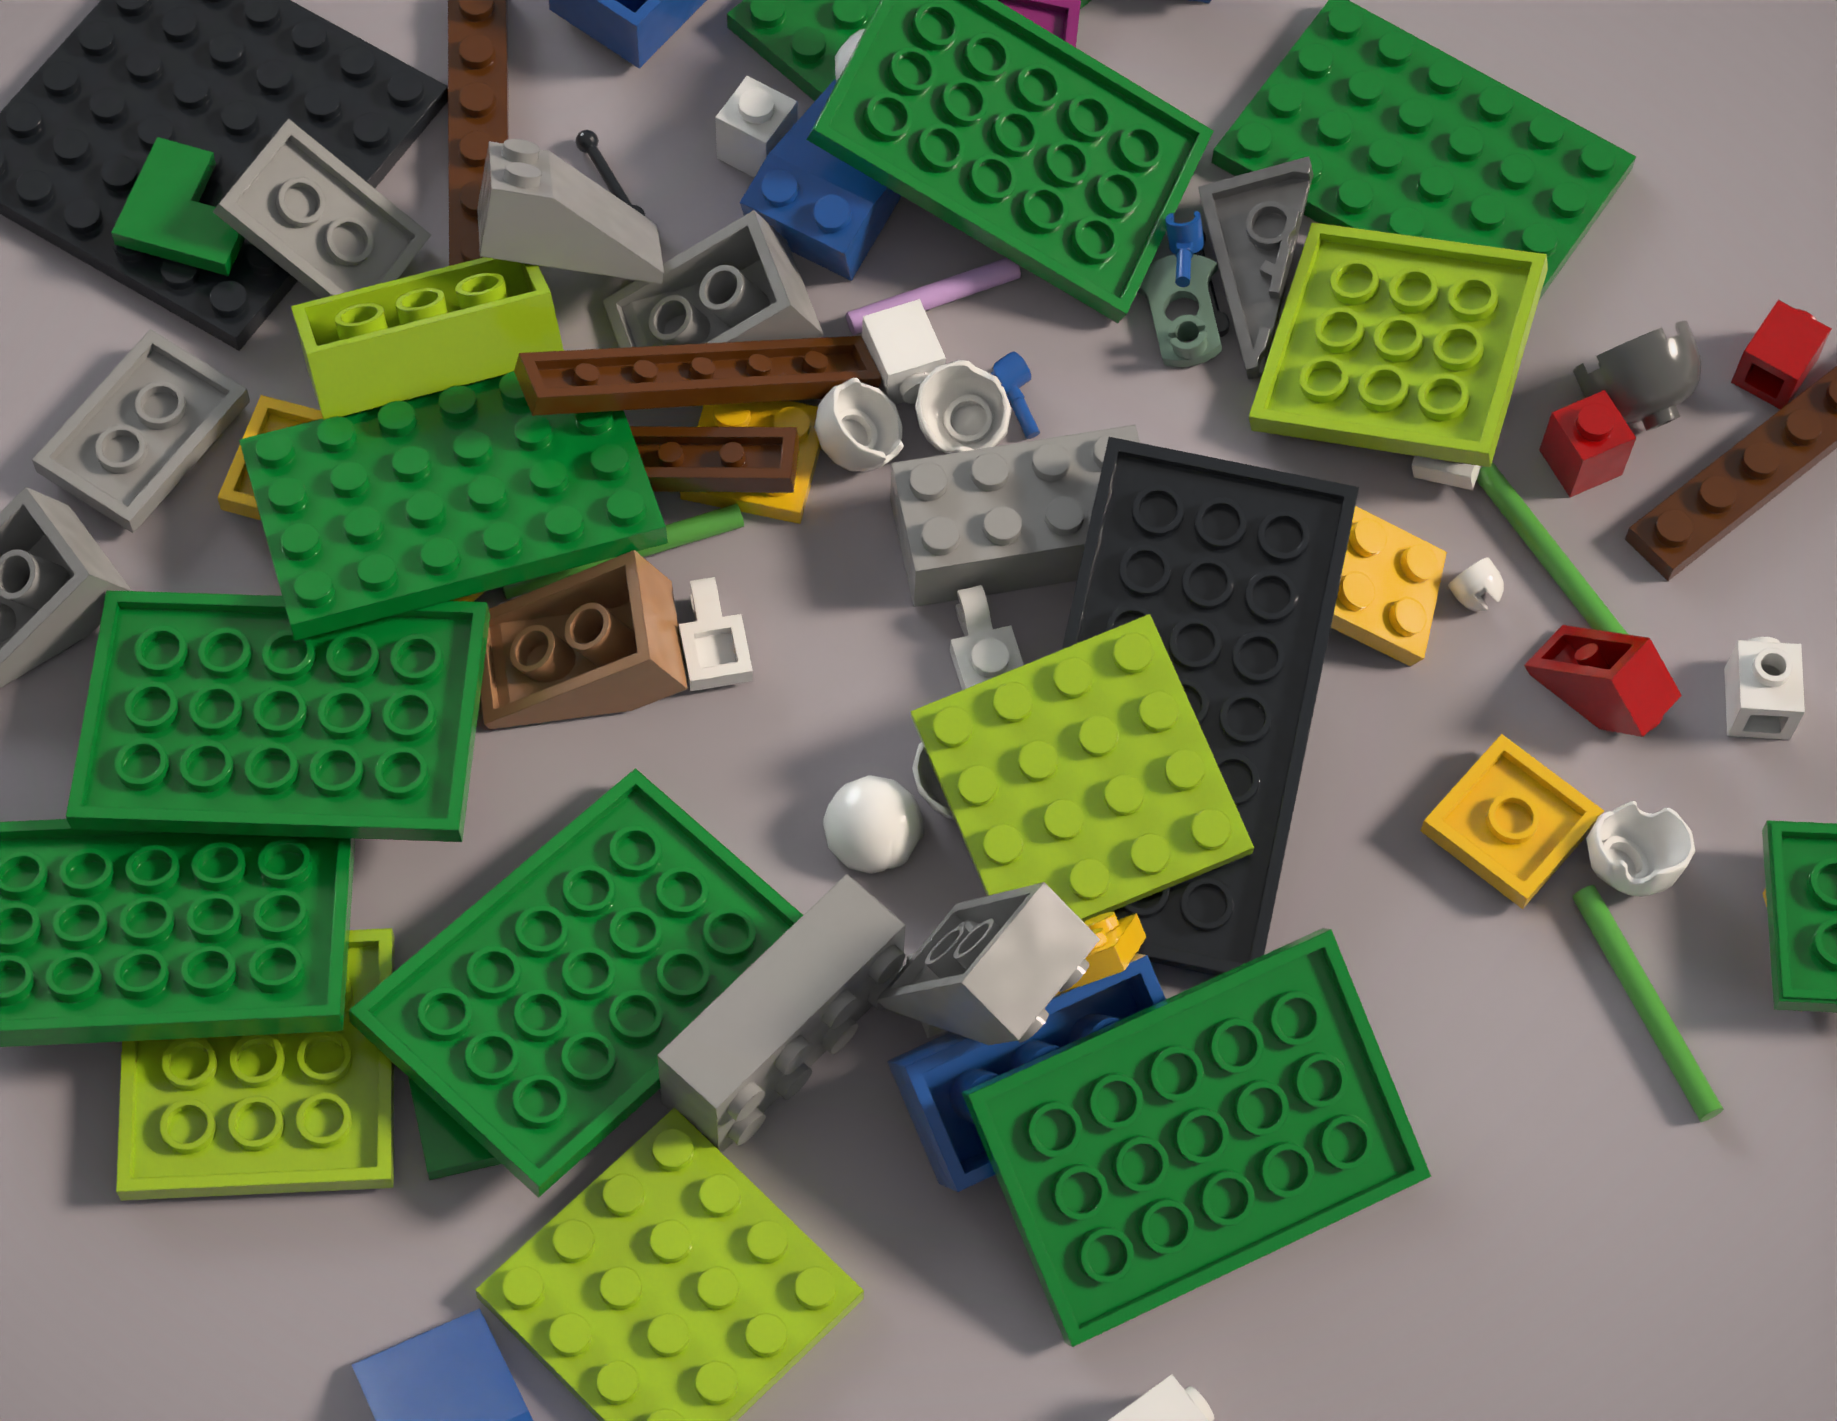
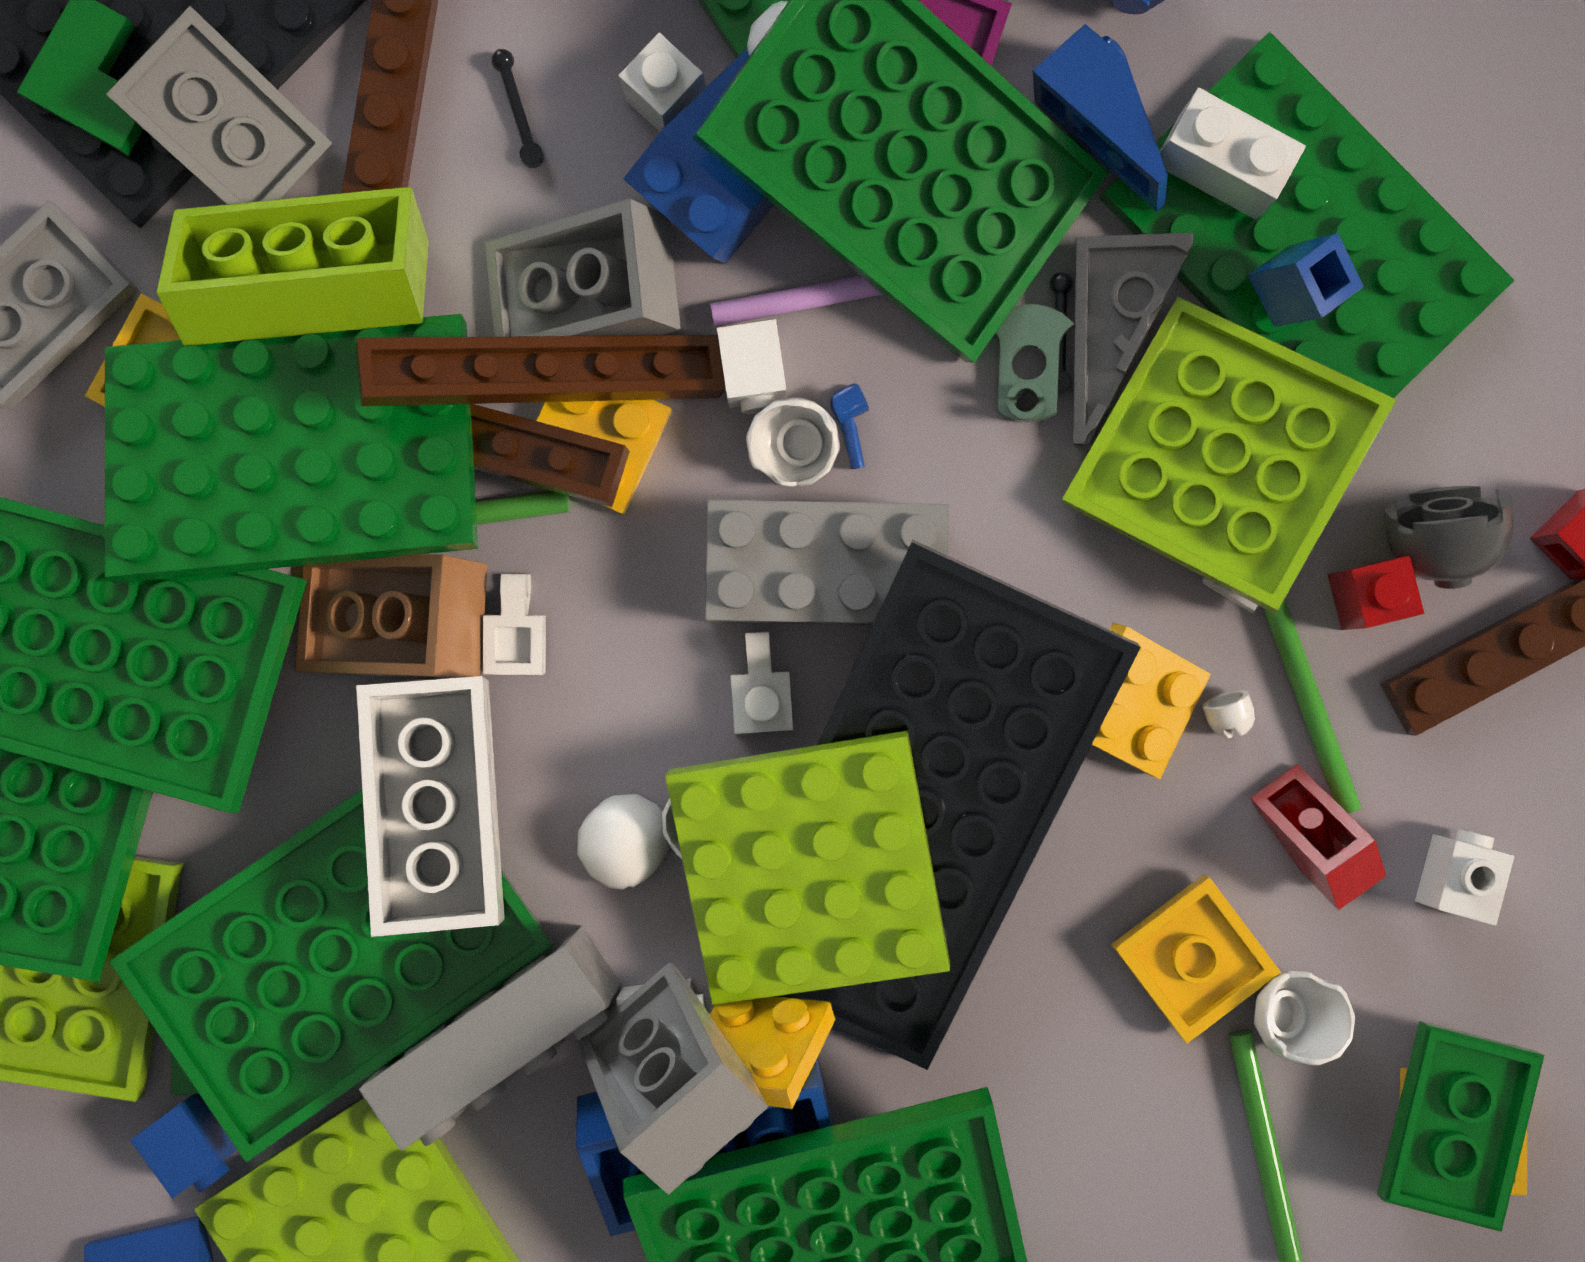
camera: 15 degrees right, 25 degrees up
light grey slope [477,139,664,284] -> none
white hair [814,378,904,472] -> none
blue hand [1165,211,1204,287] -> none
none -> blue brick [130,1094,237,1199]
none -> white brick [356,676,505,937]
none -> blue slope [1032,24,1168,212]
none -> white brick [1159,87,1306,220]
none -> brick [1248,233,1364,327]

